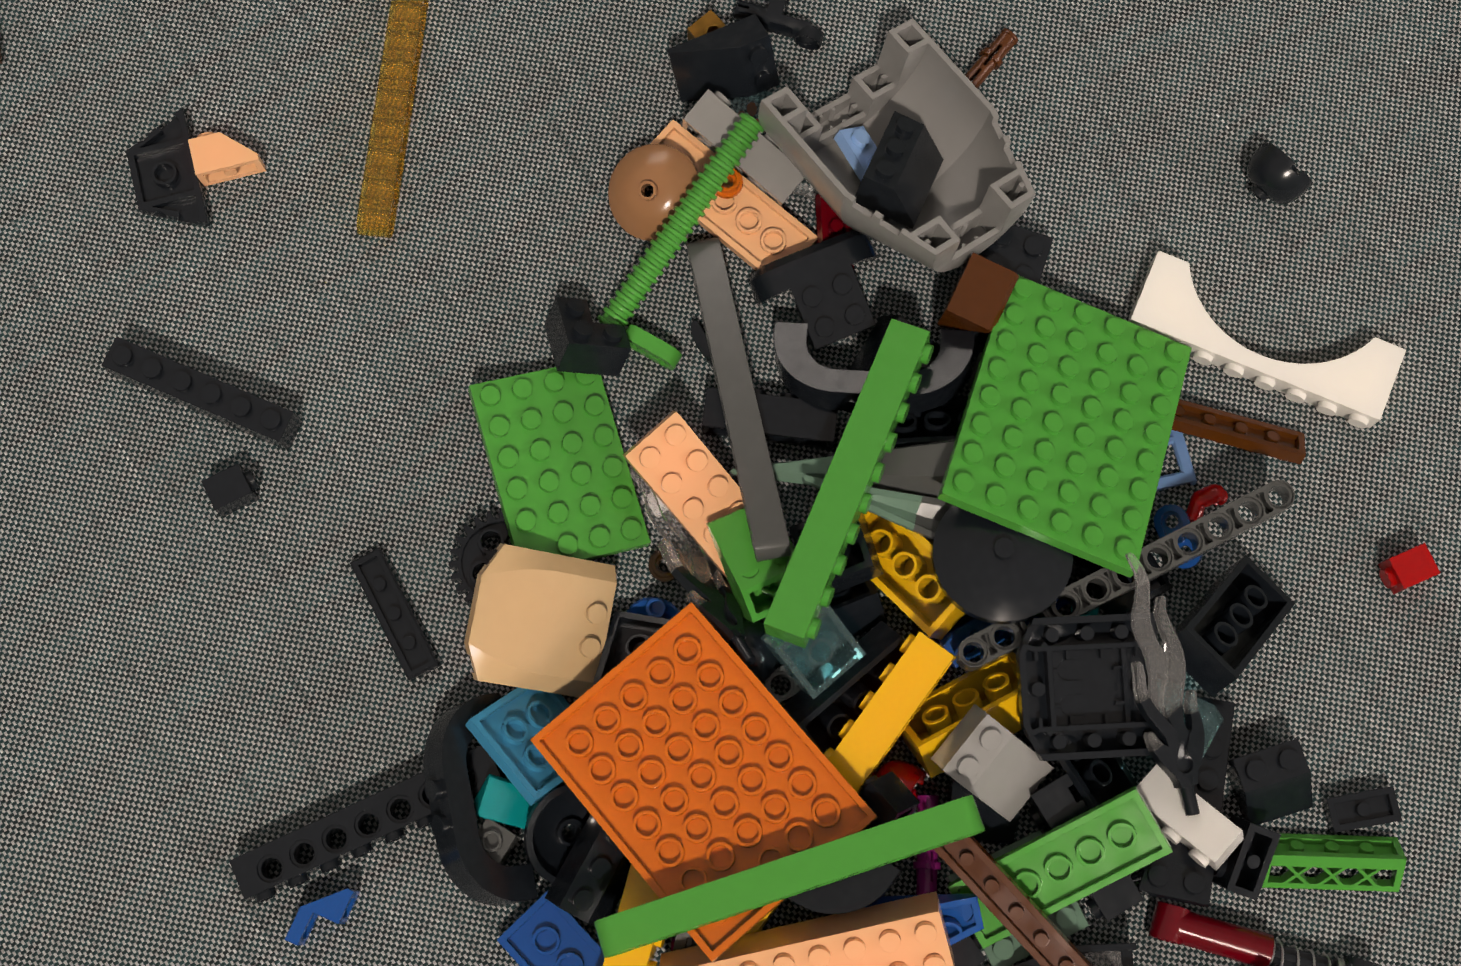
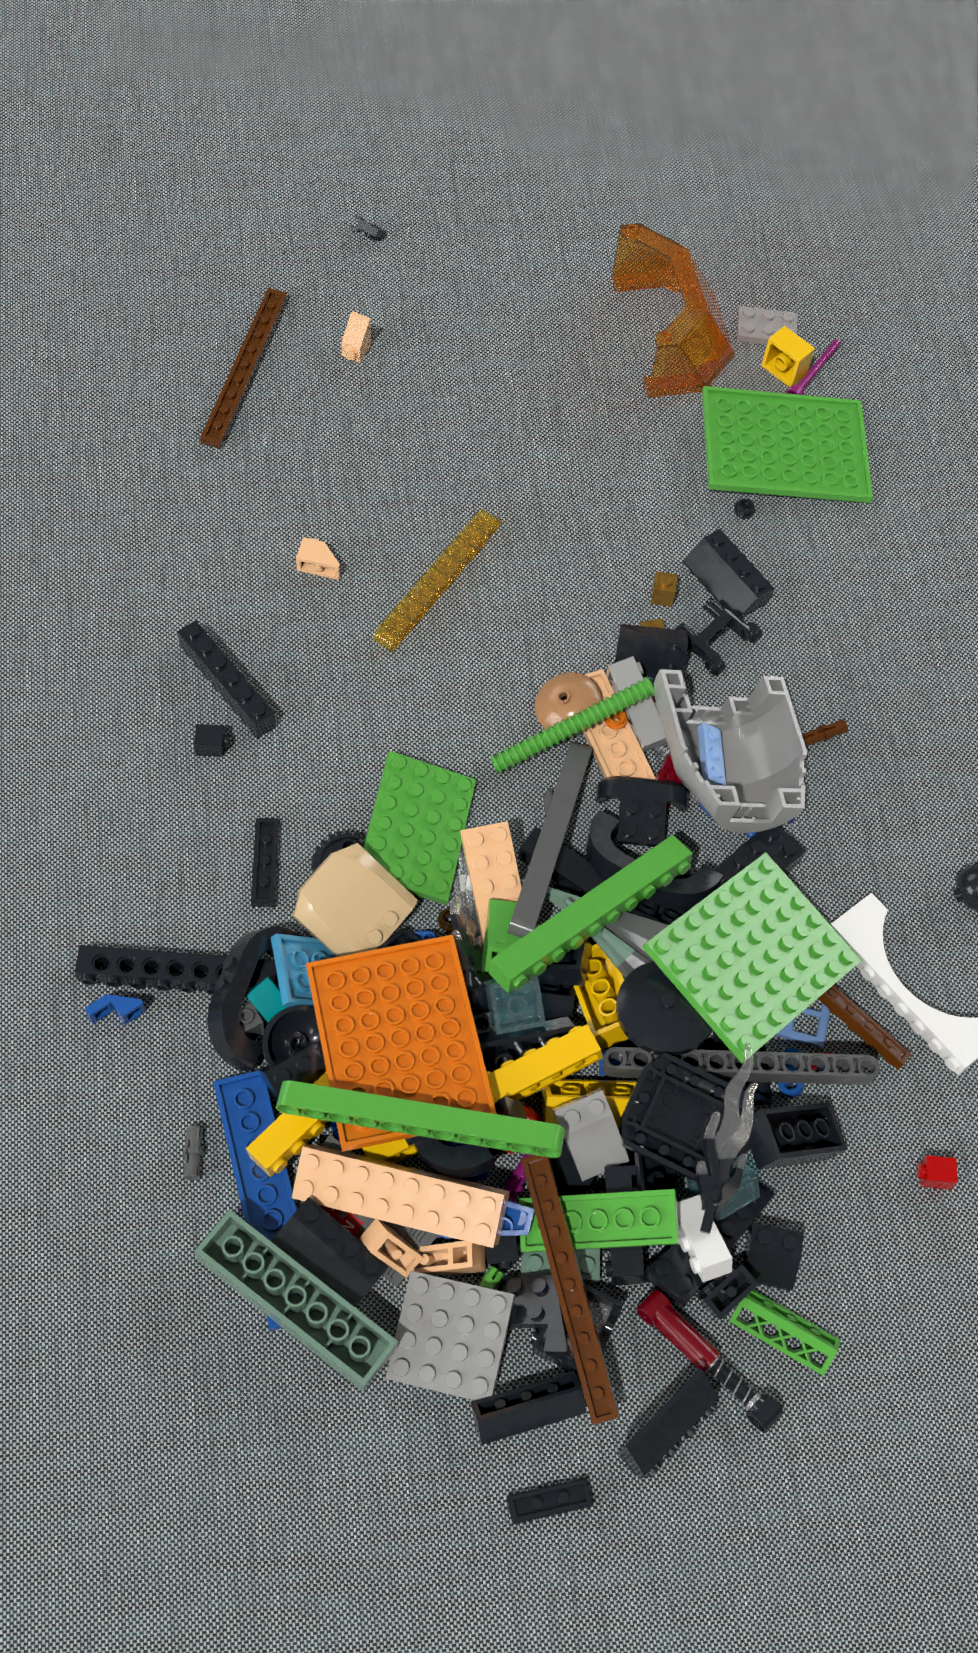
camera: 20 degrees right, 15 degrees down
black wing [126,109,211,227] -> none
black brick [545,297,631,376] -> none
bright green beam [626,324,682,370] -> none
black slope [855,111,944,229] -> none
reddish brown slope [937,252,1019,333] -> none
black plate [1322,786,1402,833] -> none

